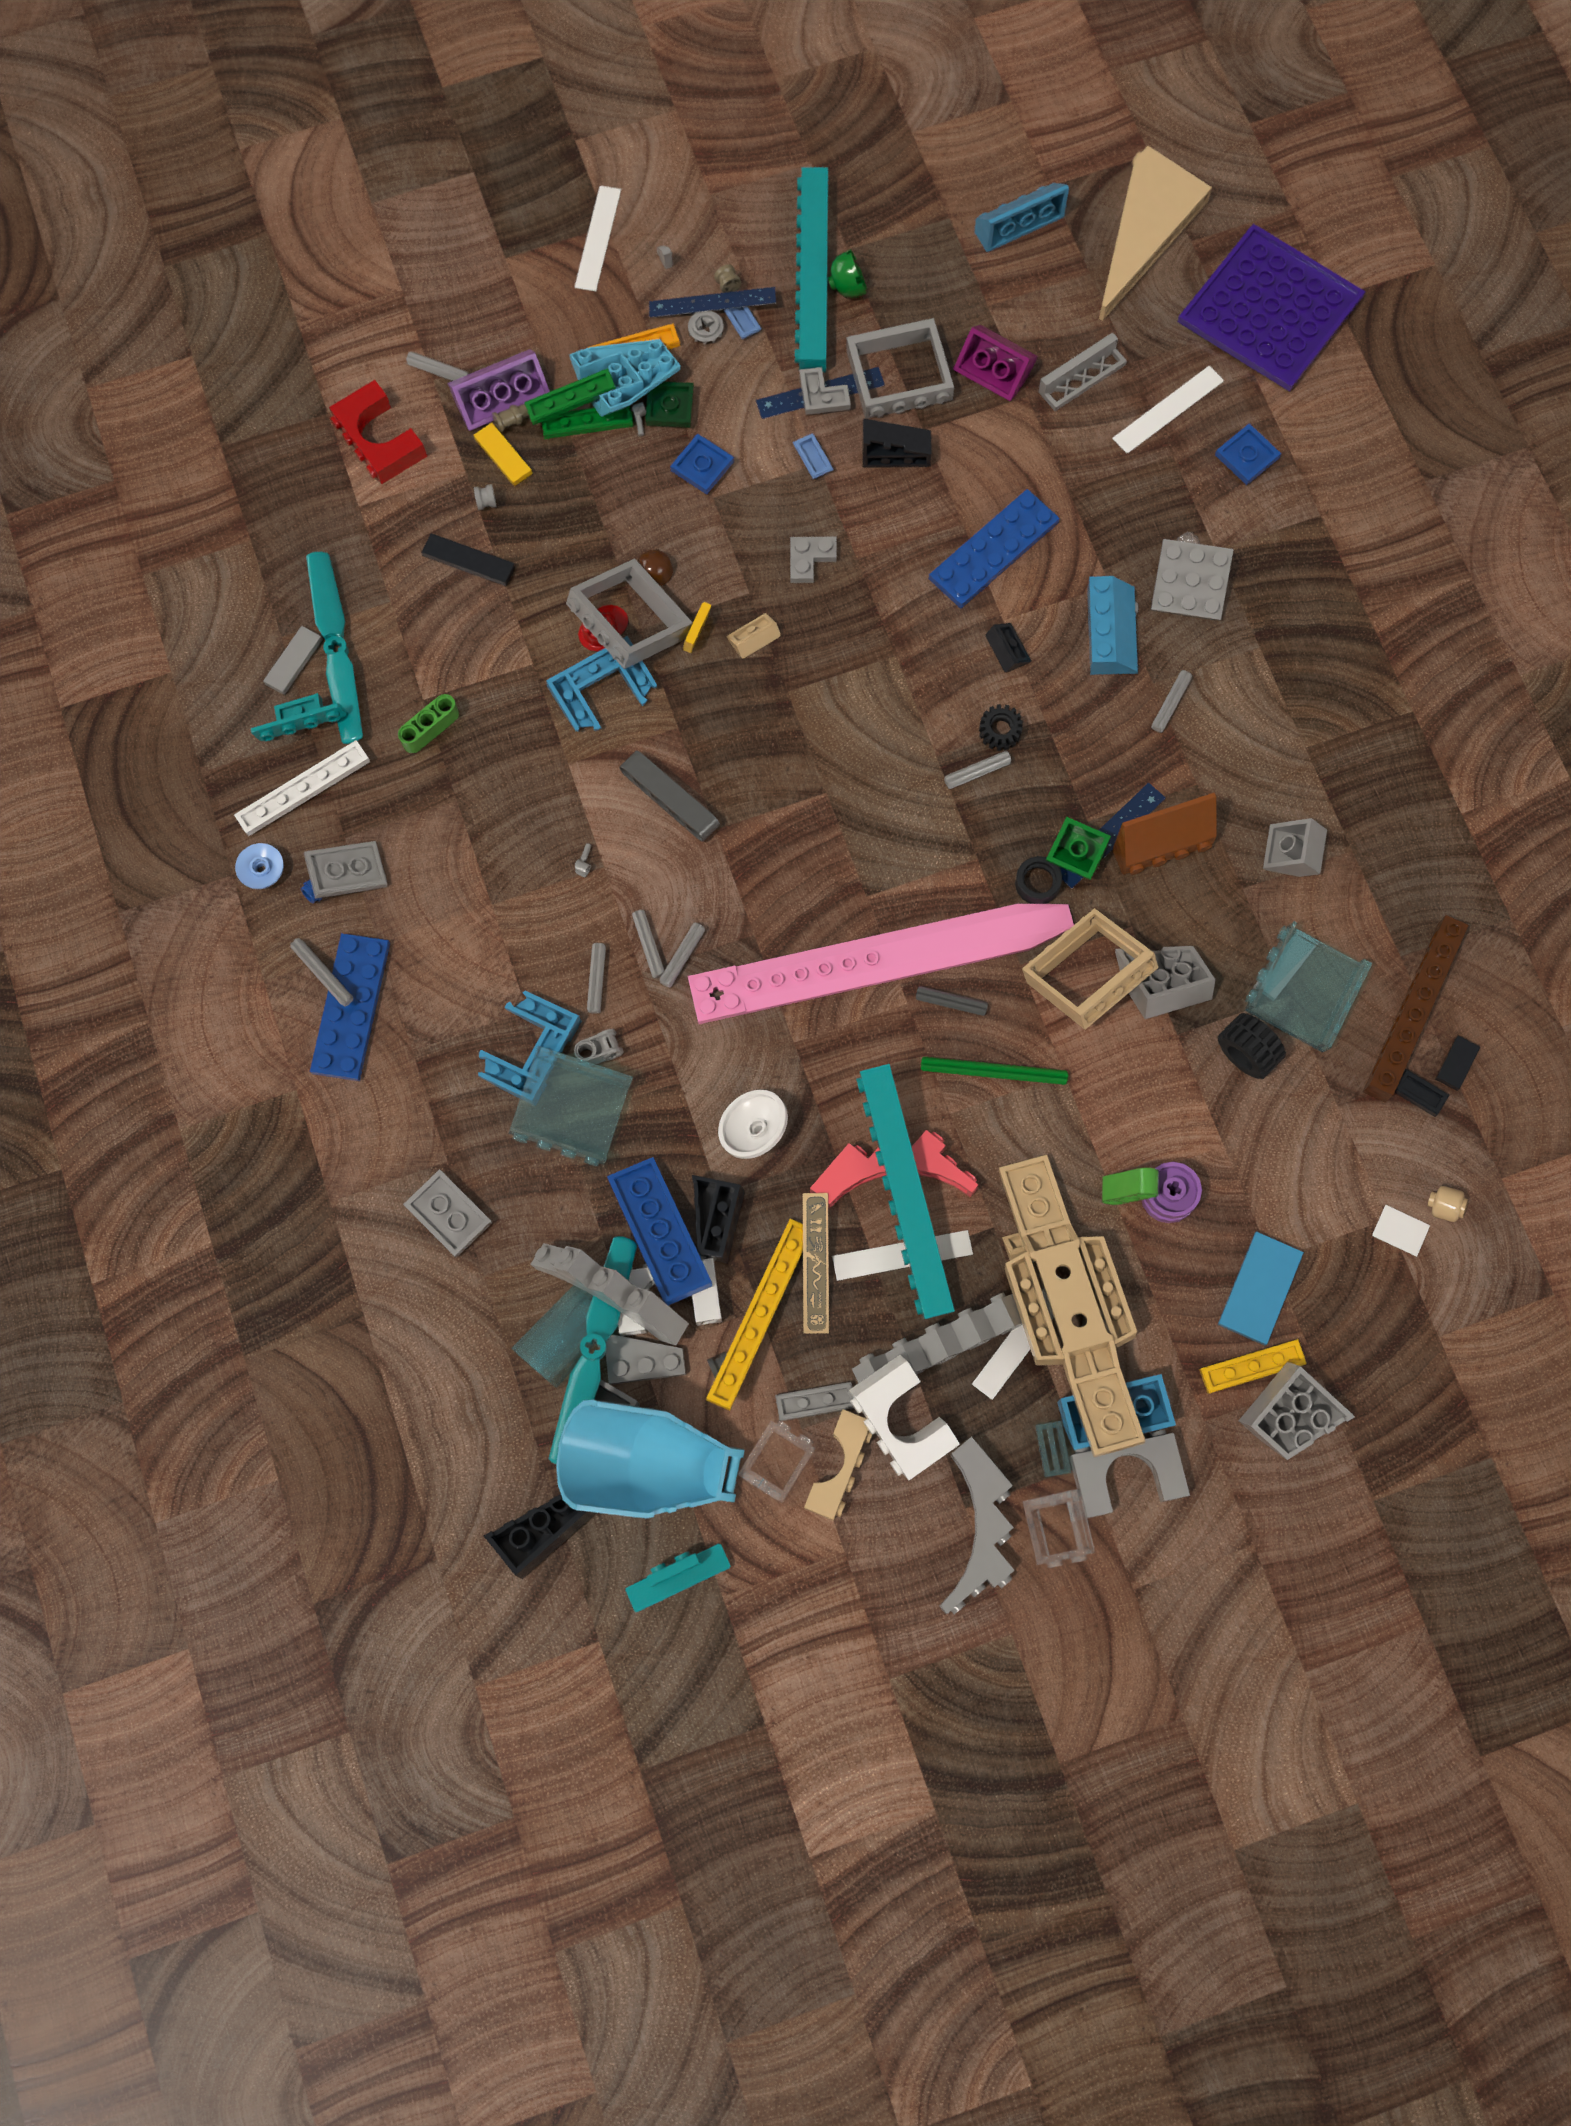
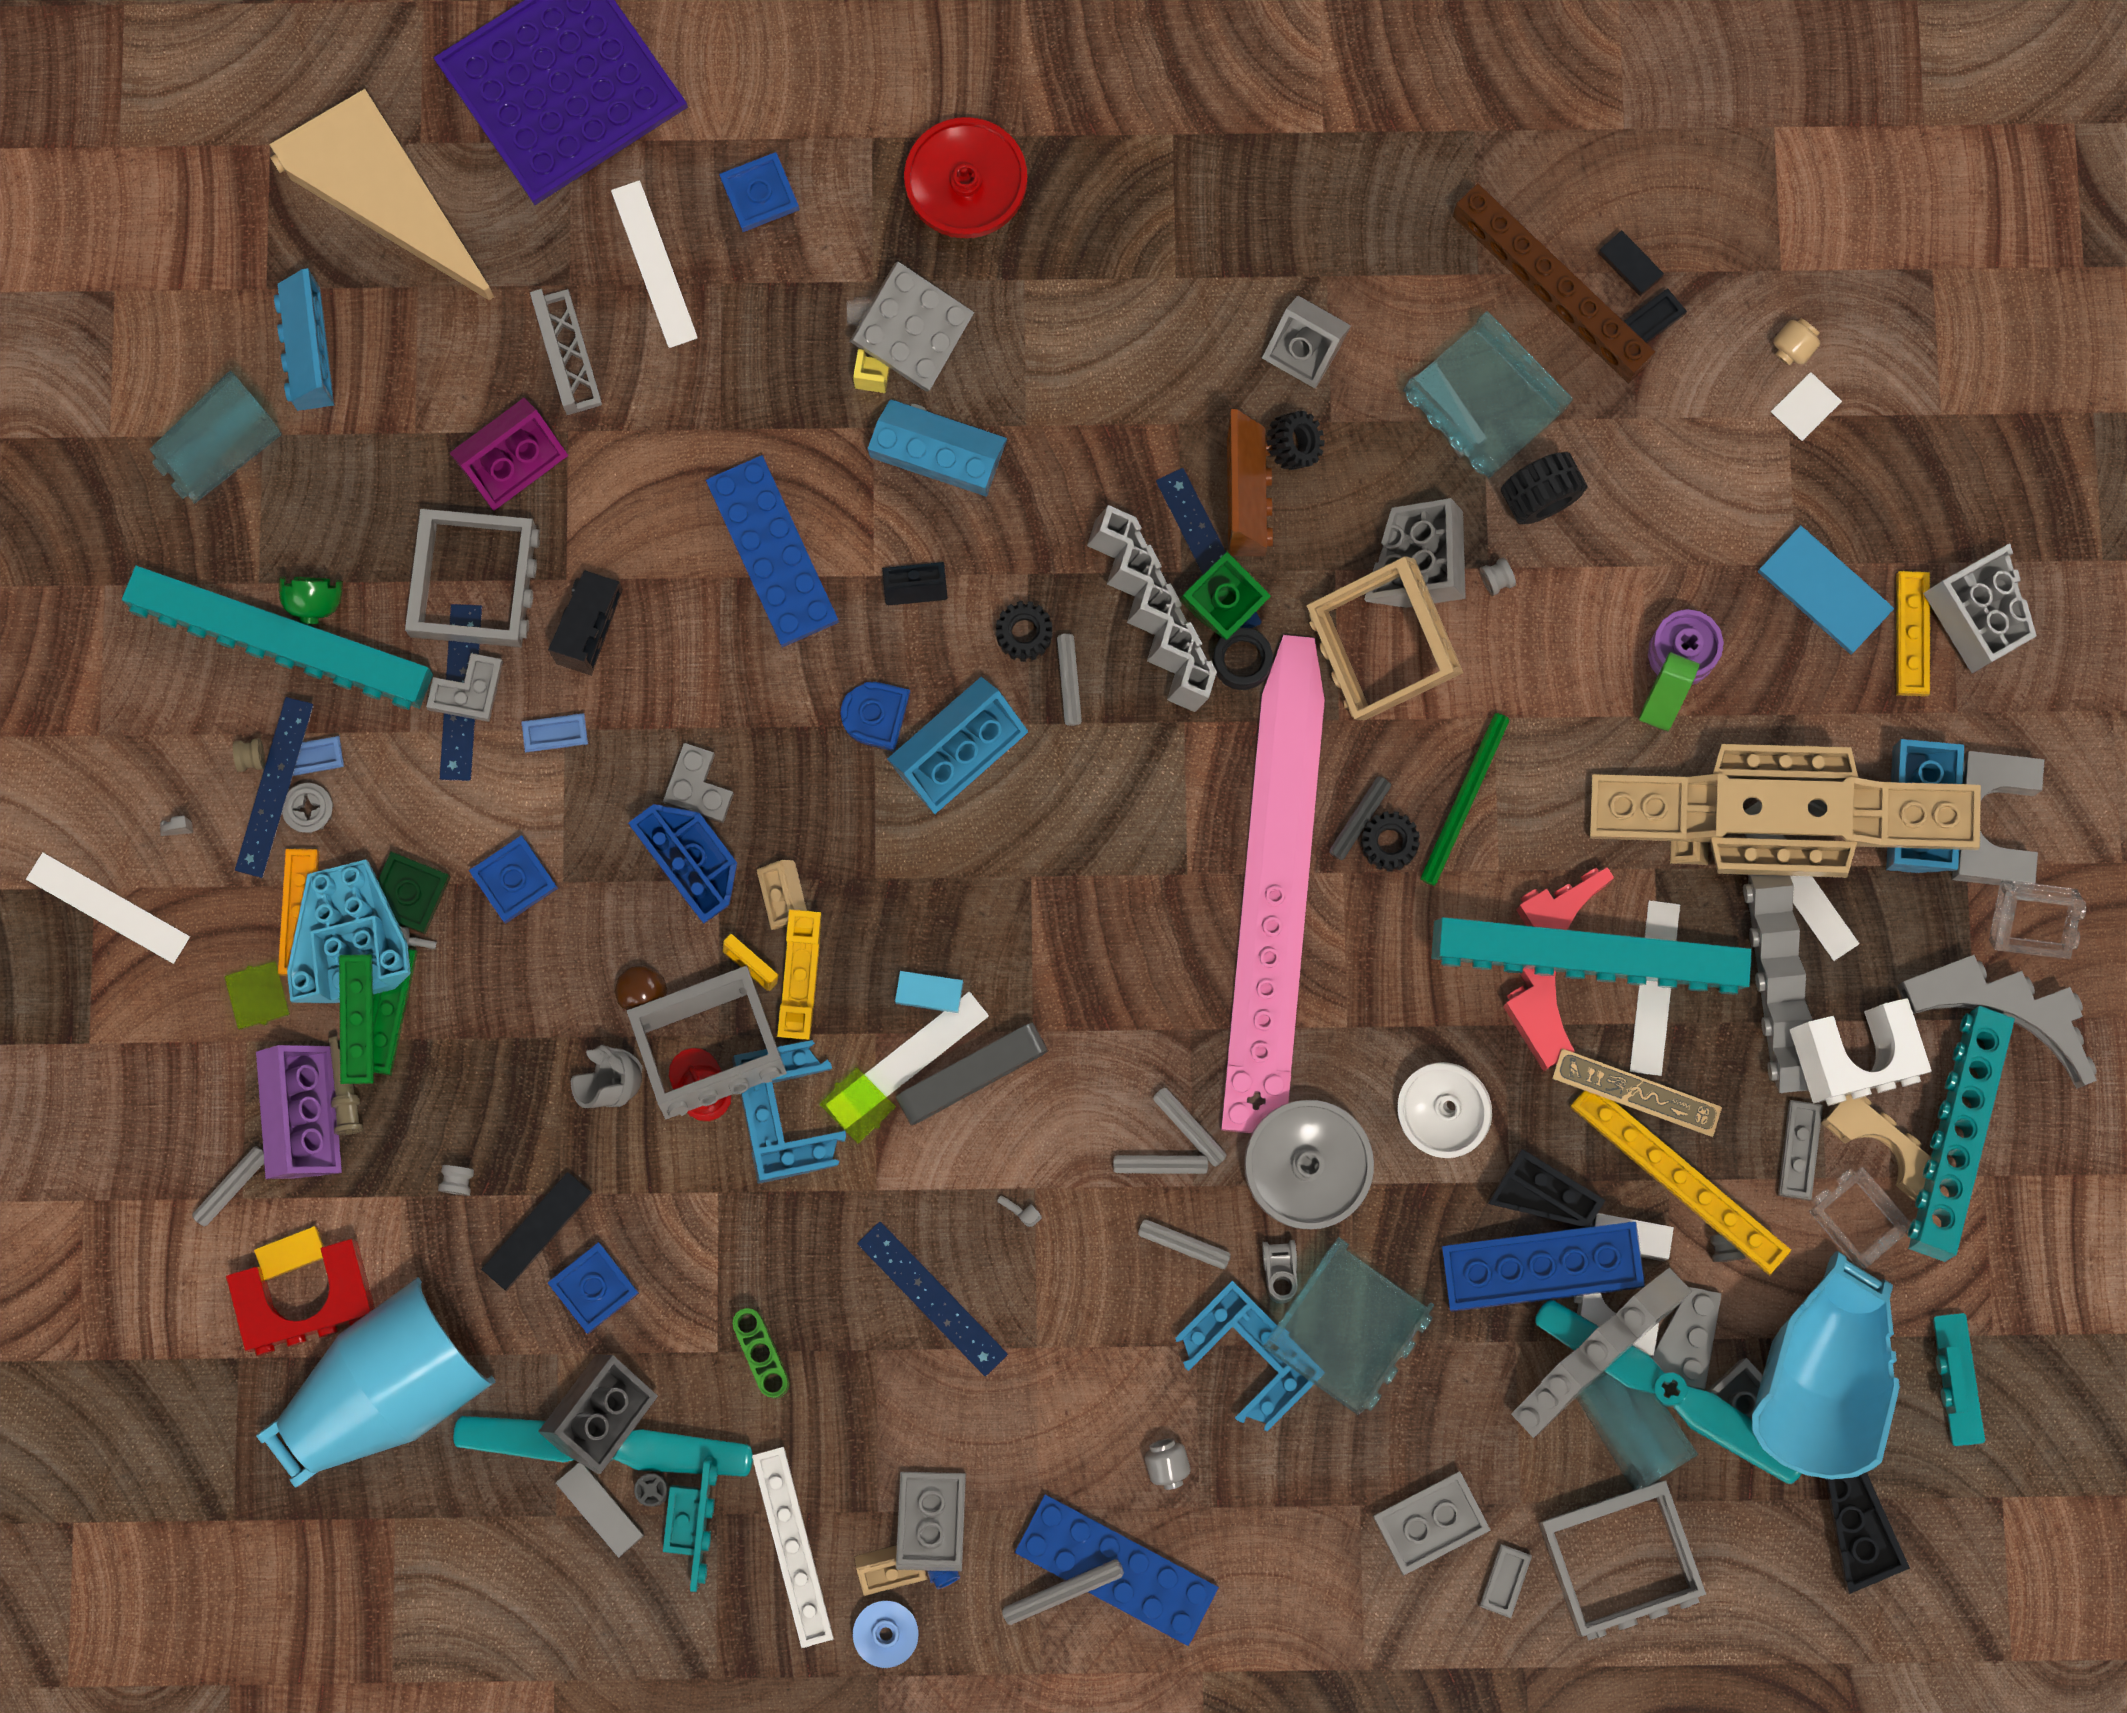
camera: 75 degrees left, 5 degrees up
yellow tile [474,423,532,486] -> none
clear light blue tile [1035,1421,1071,1478] -> none
light grey axle [1152,670,1192,733] -> none
none -> clear light blue slope [149,370,282,504]
none -> clear neon green piece [224,961,290,1030]
none -> yellow tile [254,1226,324,1281]
none -> medium azure windscreen [256,1277,496,1488]
none -> flat silver slope [538,1354,658,1474]
none -> blue plate [548,1242,639,1334]
none -> light grey helmet [571,1045,643,1108]
none -> blue wedge [628,804,737,924]
none -> dark grey wheel [634,1474,669,1507]
none -> yellow slope [777,910,821,1040]
none -> clear neon green piece [819,1067,896,1144]
none -> white sticker [826,992,989,1129]
none -> blue tile [841,682,911,752]
none -> light yellow panel [853,349,890,393]
none -> tan slope [855,1545,927,1596]
none -> dark blue sticker [857,1222,1008,1376]
none -> dark azure slope [887,677,1028,814]
none -> medium azure tile [895,971,964,1013]
none -> red dish [904,117,1027,238]
none -> light grey brick [1087,505,1217,712]
none -> light grey head [1144,1438,1191,1490]
none -> light grey dish [1244,1100,1374,1229]
none -> black tyre [1267,411,1325,470]
none -> black tyre [1361,811,1420,872]
none -> light grey tile [1479,1544,1532,1618]
none -> light grey wheel [1480,558,1516,596]
none -> light grey window [1538,1480,1706,1641]
none -> teal brick [1908,1006,2015,1262]

